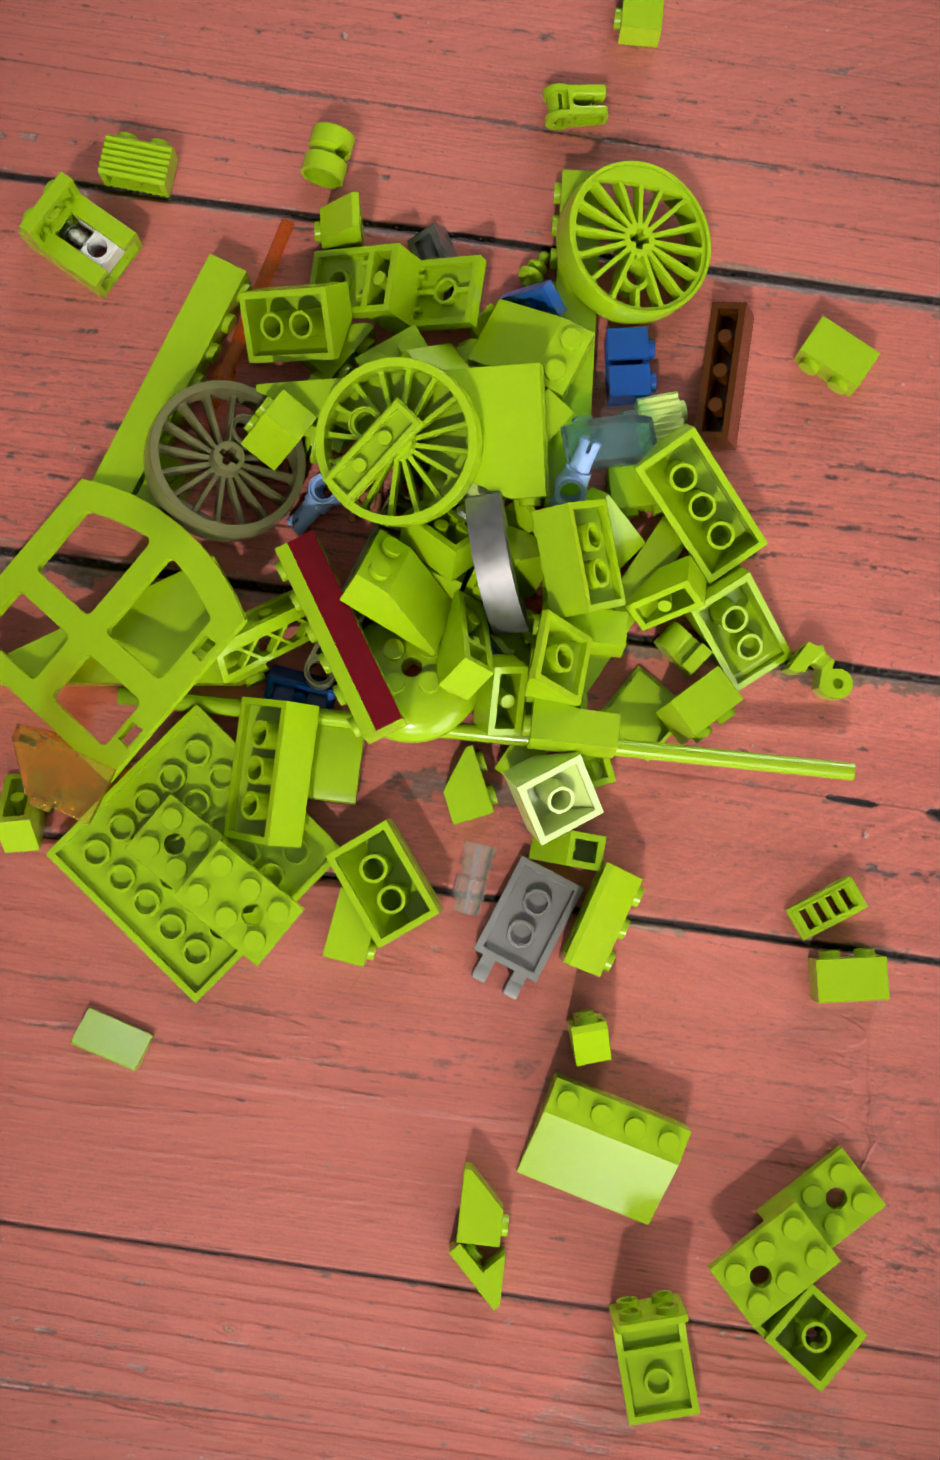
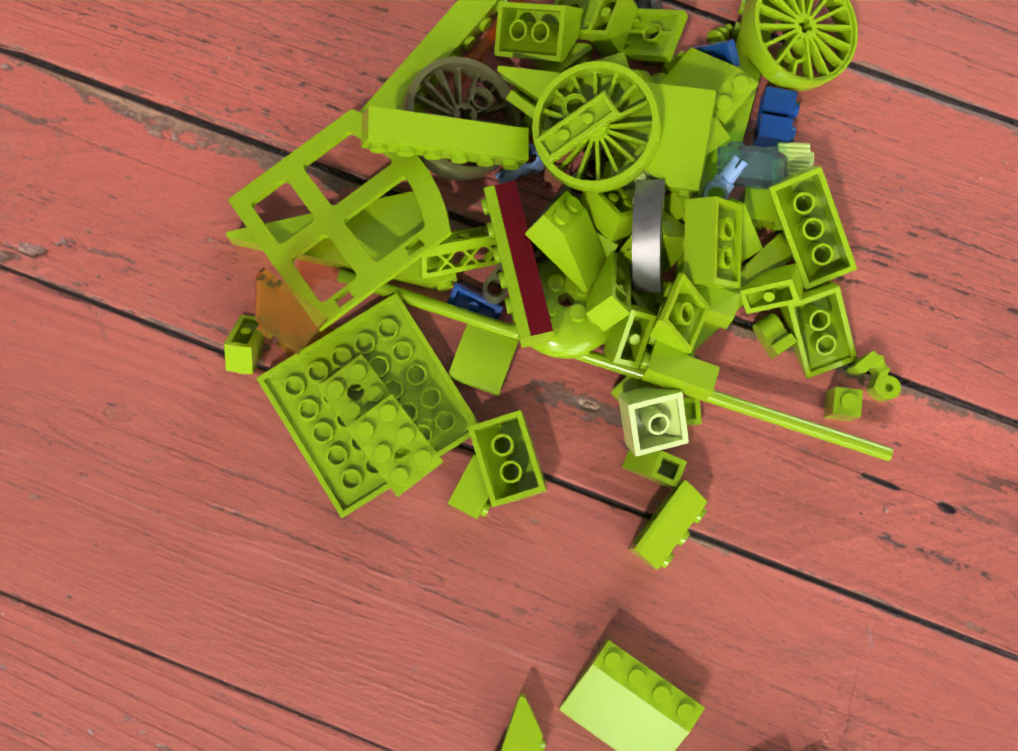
camera: 15 degrees right, 5 degrees down
lime slope [70,1007,154,1071] -> none
lime slope [223,697,320,848] -> none
lime brick [241,390,317,471] -> none
lime slope [443,745,498,826] -> none
clear axle [451,840,498,916] -> none
light grey tile [471,856,584,1000] -> none
lime slope [566,1009,612,1066] -> none
lime piece [601,665,676,762] -> none
lime brick [655,666,744,745] -> none
reddish brown brick [695,302,754,450] -> none
lime slope [785,876,868,941] -> none
lime brick [793,316,881,397] -> none
lime brick [808,948,890,1003] -> none
none -> lime brick [361,106,529,170]
none -> lime brick [824,387,863,421]

